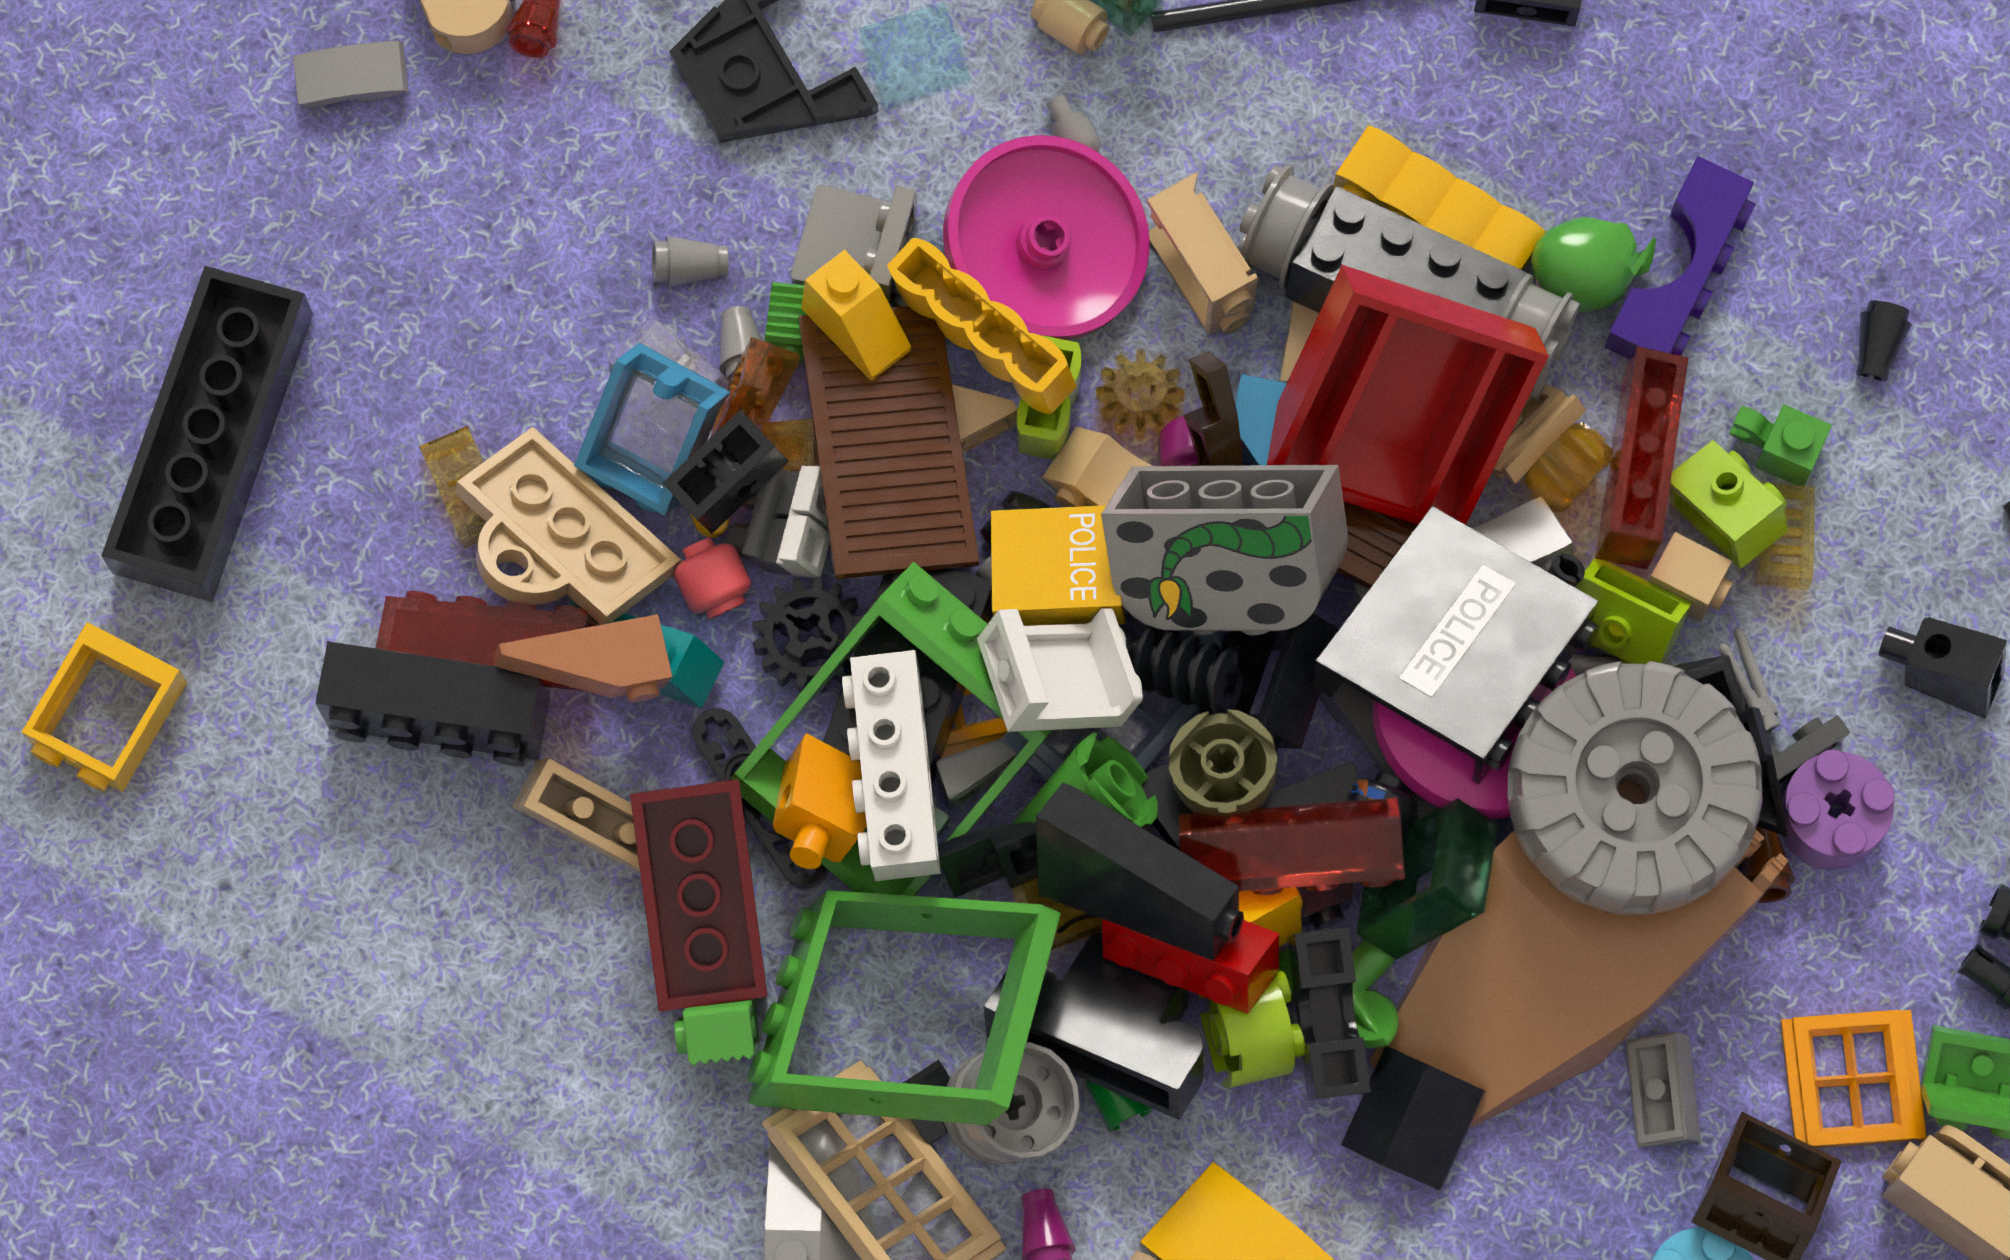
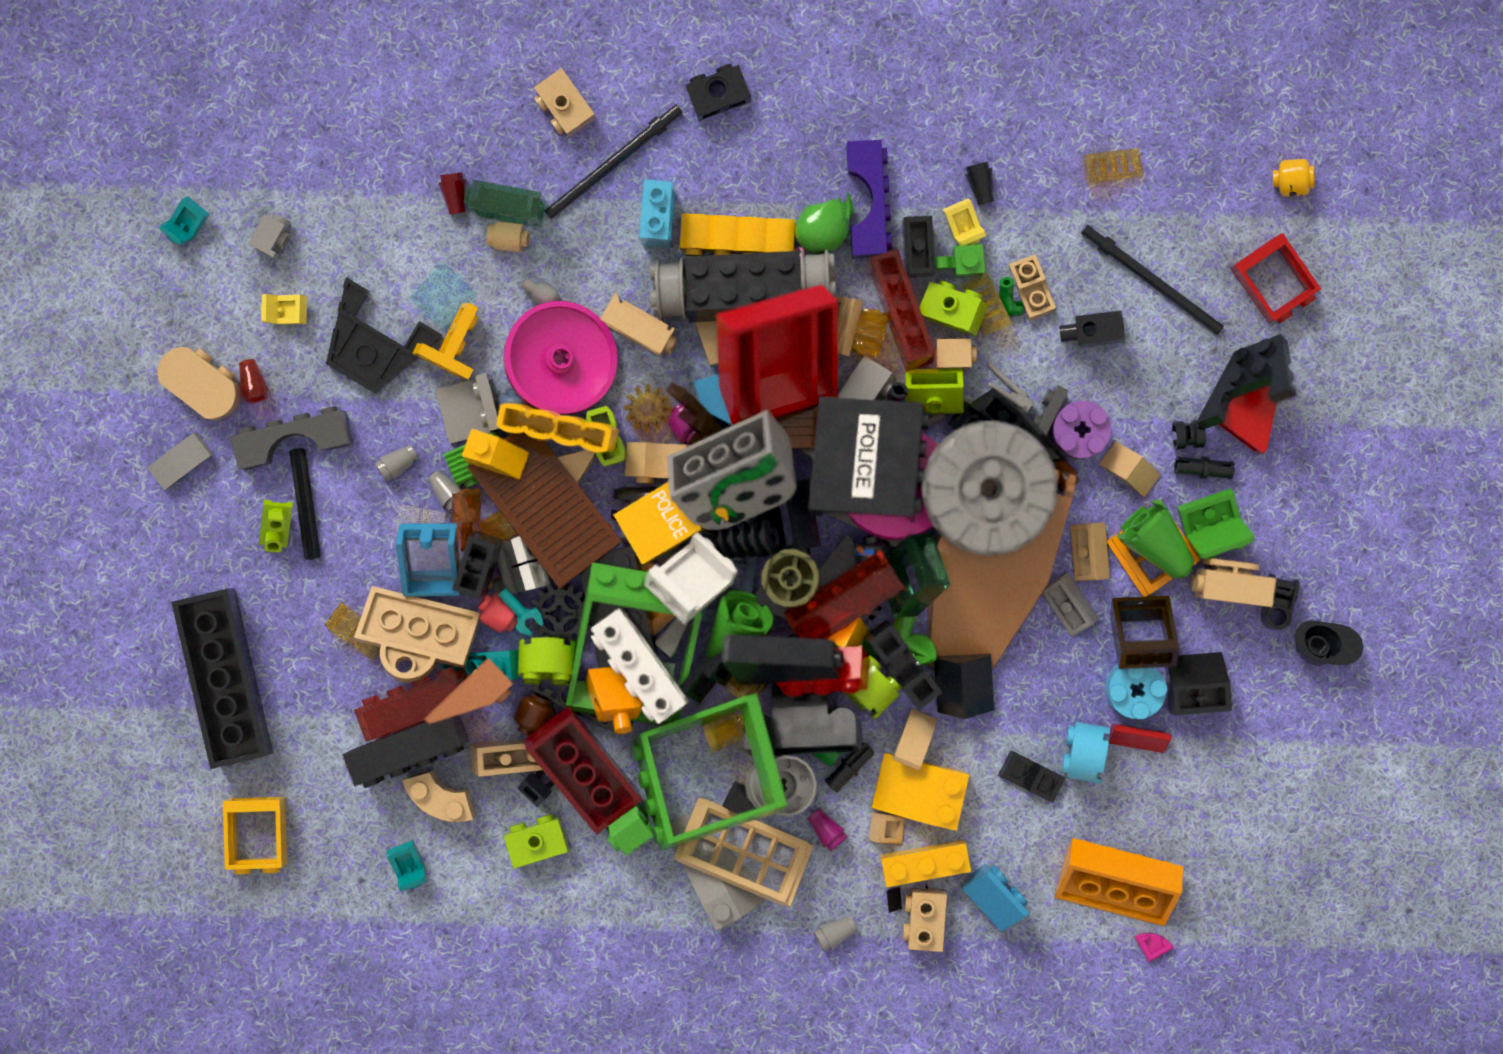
camera: 30 degrees left, 15 degrees up
none -> dark grey arch [230,406,353,470]
none -> lime hips [258,499,293,553]
none -> black axle [289,448,321,560]
none -> teal bracket [386,840,427,891]
none -> tan brick [402,770,477,822]
none -> yellow bracket [412,303,478,379]
none -> teal bar [498,587,544,636]
none -> lime brick [503,814,570,869]
none -> reddish brown head [513,692,555,736]
none -> black tile [517,770,554,807]
none -> lime brick [518,637,576,686]
none -> medium azure window [639,179,675,248]
none -> clear yellow slope [702,712,744,753]
none -> black axle [825,742,875,793]
none -> tan slope [893,708,938,770]
none -> black brick [902,216,935,278]
none -> light yellow bracket [942,198,986,246]
none -> green arm [999,277,1023,317]
none -> tan slope [1009,254,1056,321]
none -> tan slope [1070,522,1110,581]
none -> tan slope [1099,441,1161,497]
none -> bright green cone [1117,500,1195,579]

